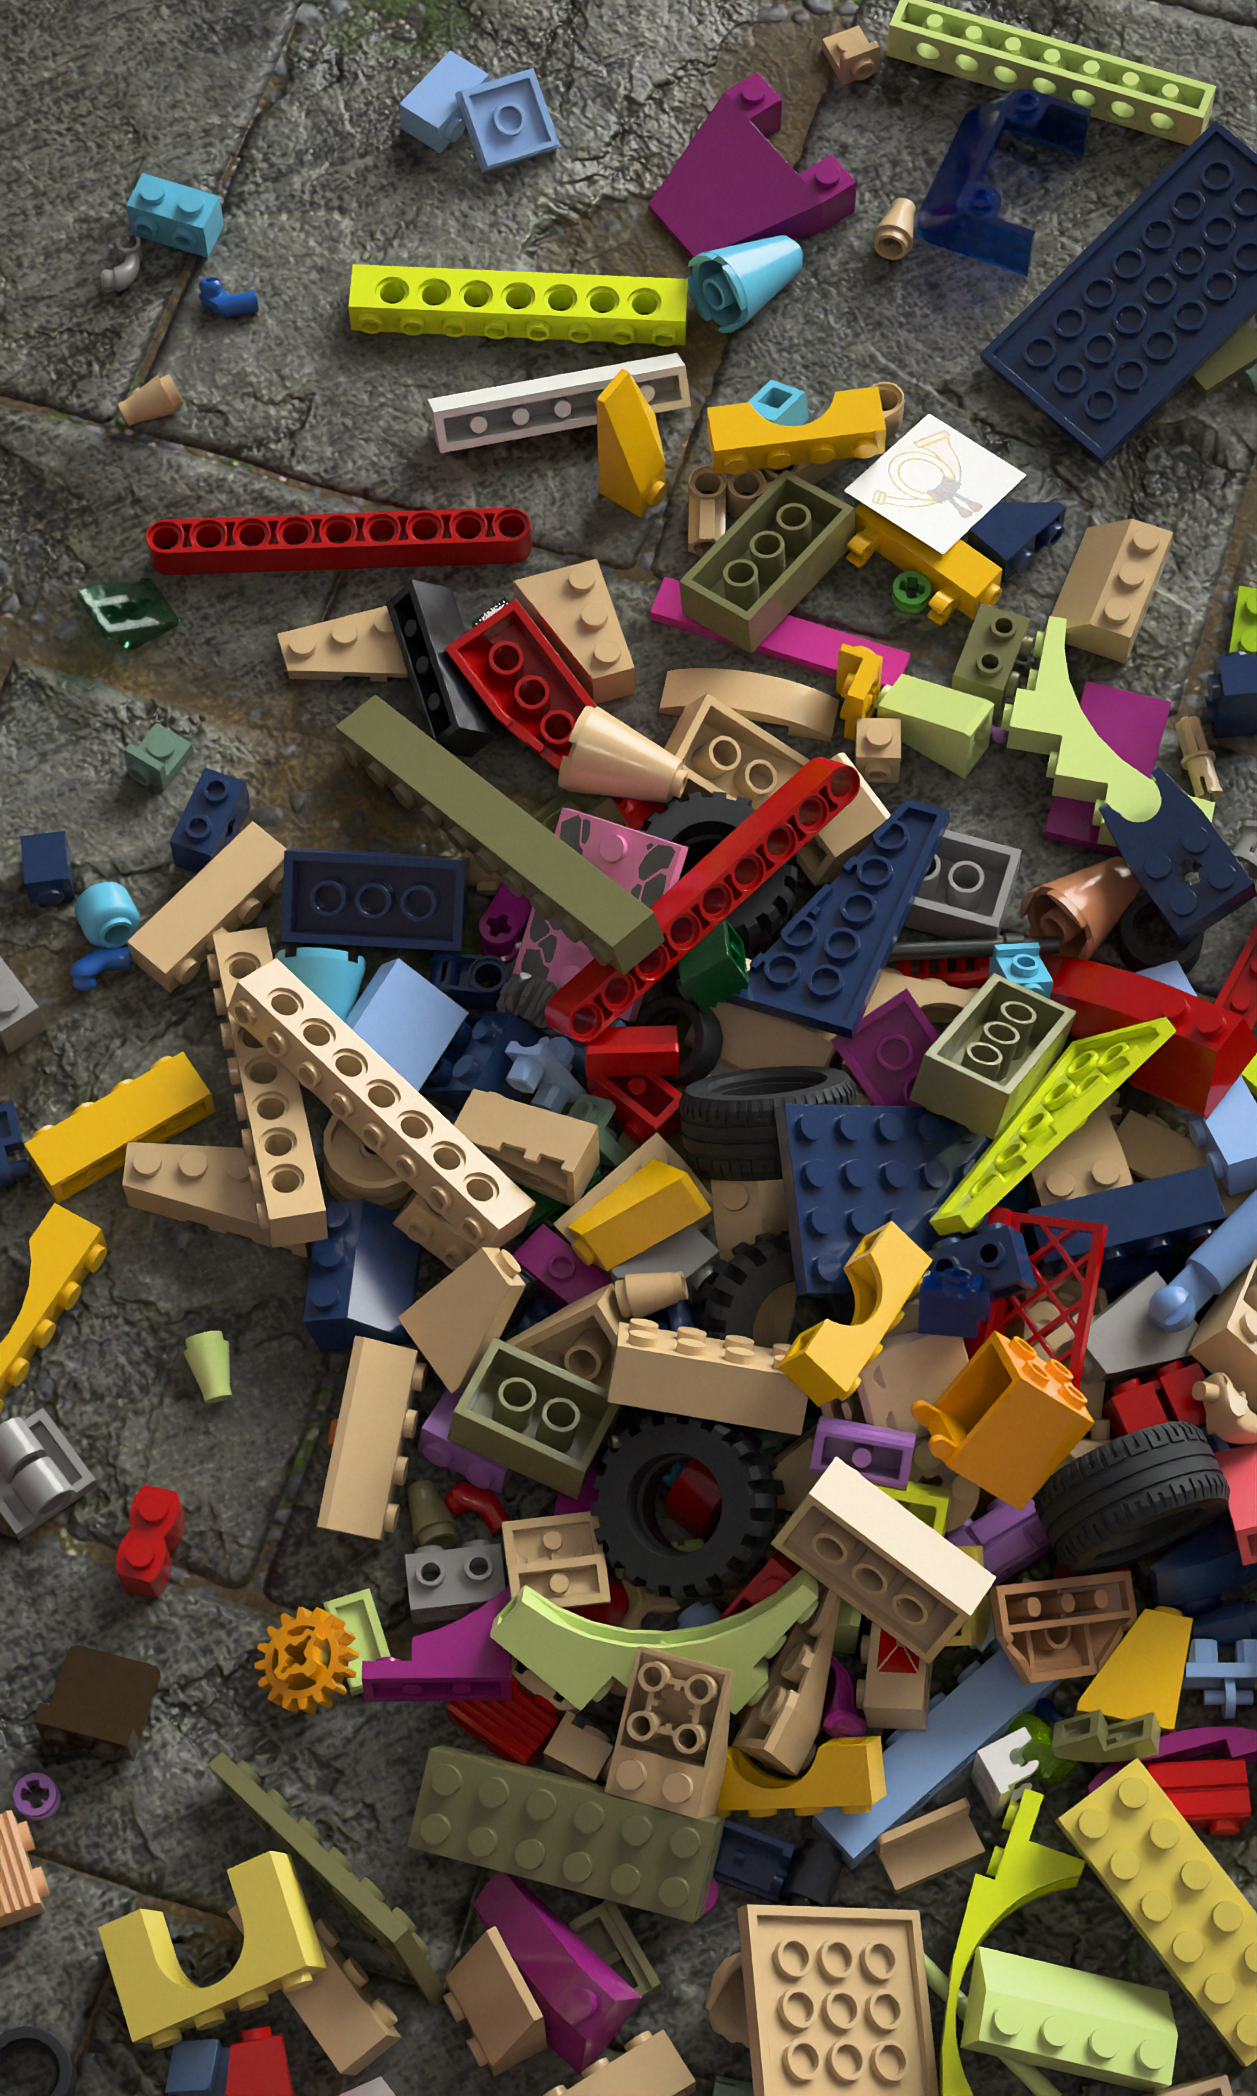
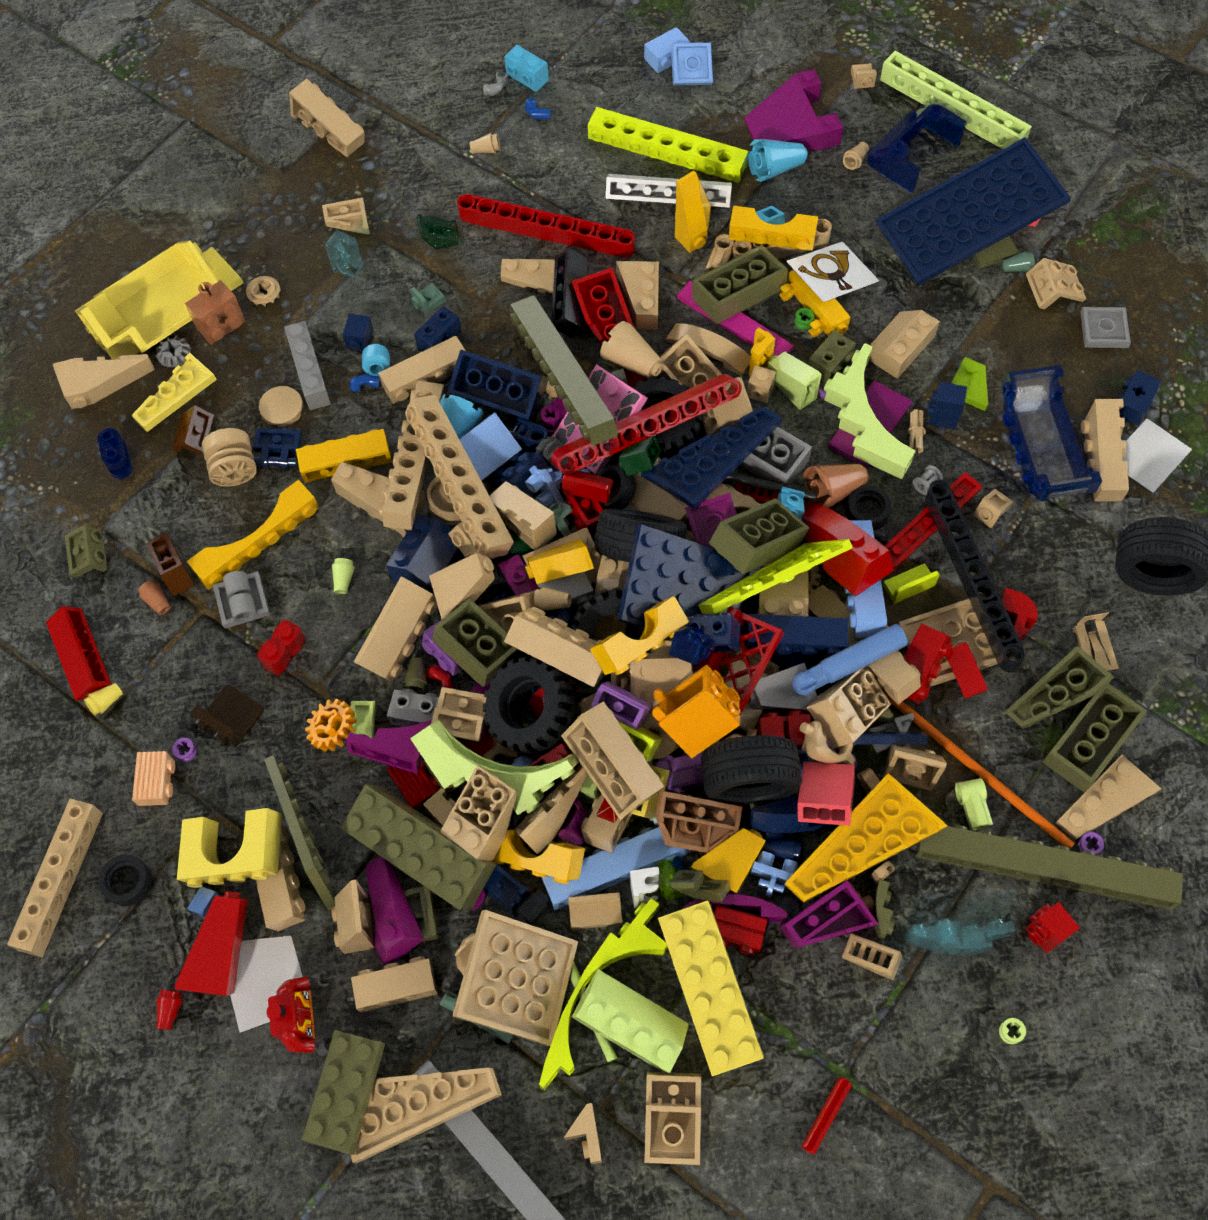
camera: 20 degrees right, 0 degrees up
dark blue slope [967,502,1066,583] -> none
dark blue brick [1098,767,1257,946] -> none

